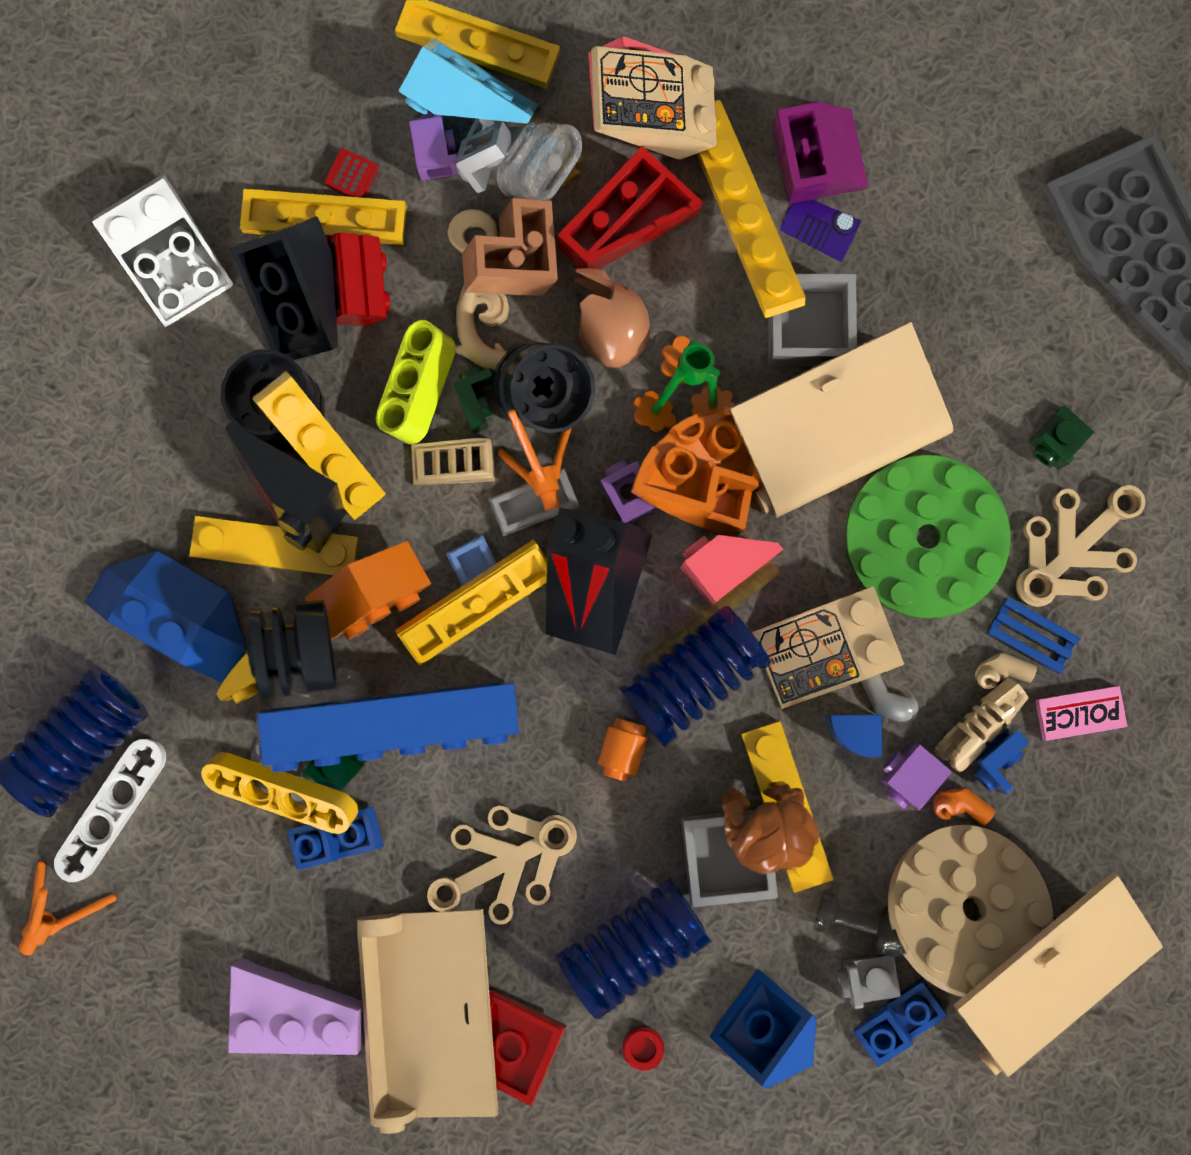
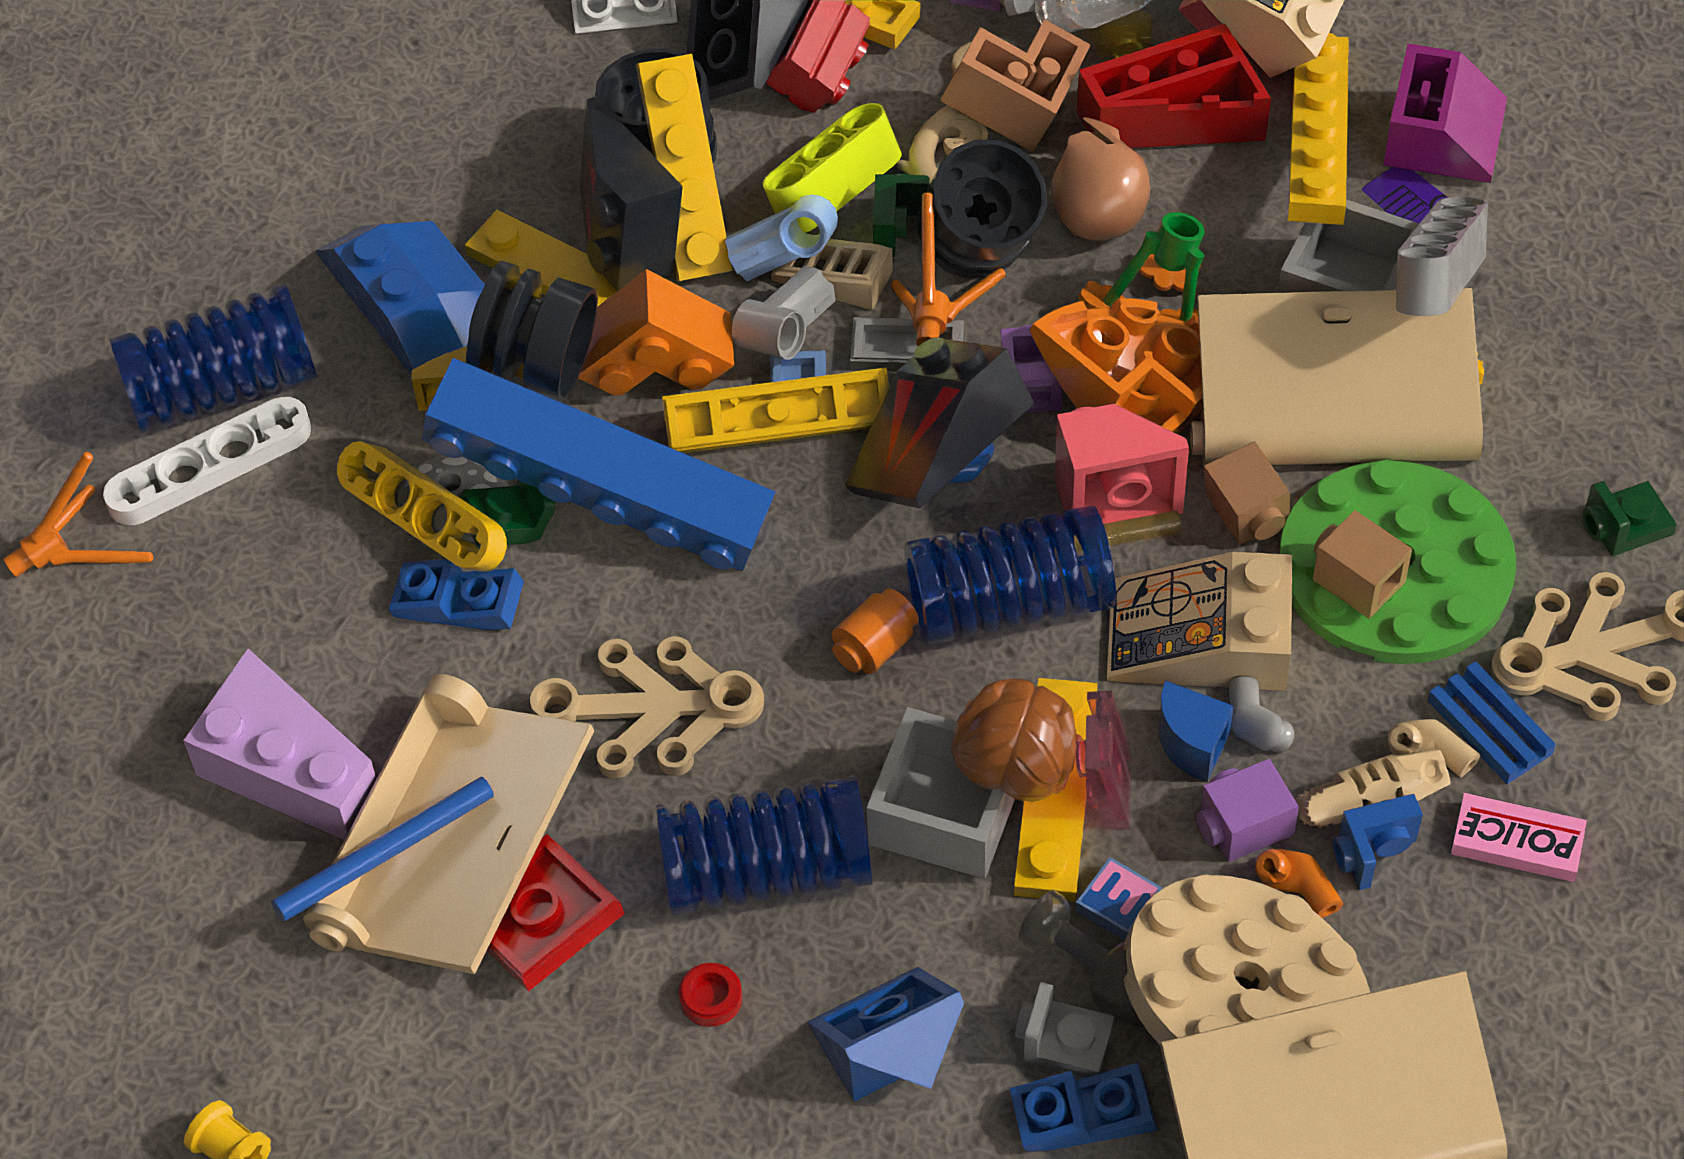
camera: 30 degrees right, 30 degrees down
none -> blue bar [271,776,494,922]
none -> light blue piece [725,194,838,282]
none -> light grey piece [732,266,836,360]
none -> clear pink plate [1075,690,1132,830]
none -> tile [1076,857,1162,941]
none -> medium nougat brick [1204,441,1290,545]
none -> medium nougat brick [1313,510,1412,619]
none -> light grey beam [1396,197,1488,316]

